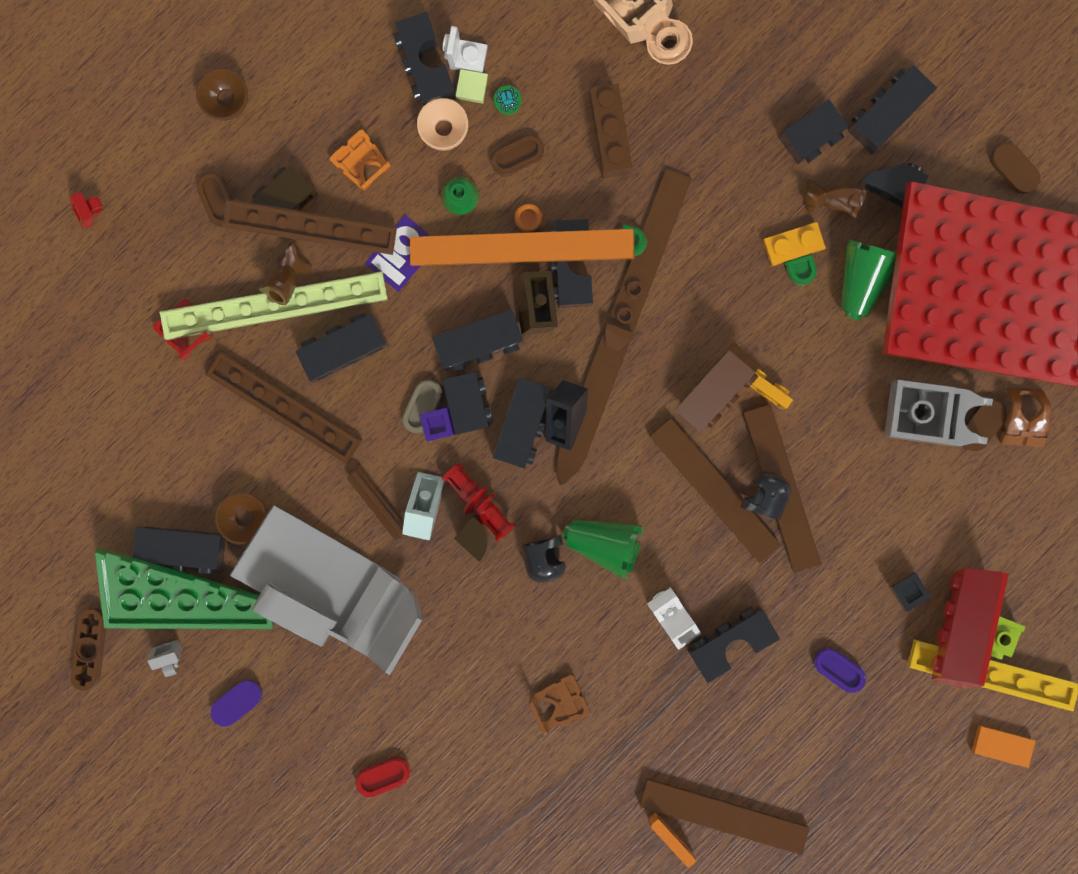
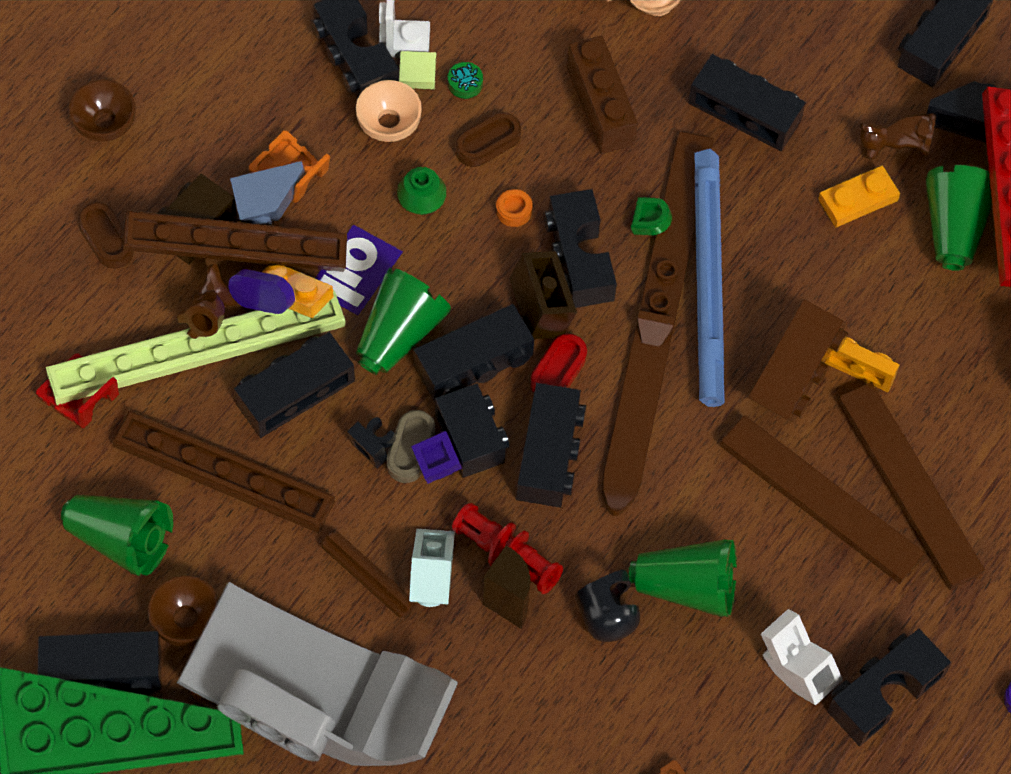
camera: 10 degrees left, 25 degrees down
orange tile [410,229,634,266] -> none
black slope [546,380,588,450] -> none
black helmet [740,471,792,520] -> none
black brick [779,99,849,165] -> none
green tile [784,253,817,286] -> none
none -> green cone [61,494,173,576]
none -> dark purple tile [228,269,295,314]
none -> sand blue slope [230,161,306,226]
none -> light orange plate [262,265,334,318]
none -> black tile [347,417,396,469]
none -> green cone [356,268,451,375]
none -> red tile [530,334,587,394]
none -> black brick [688,54,806,152]
none -> medium blue piece [695,149,725,407]

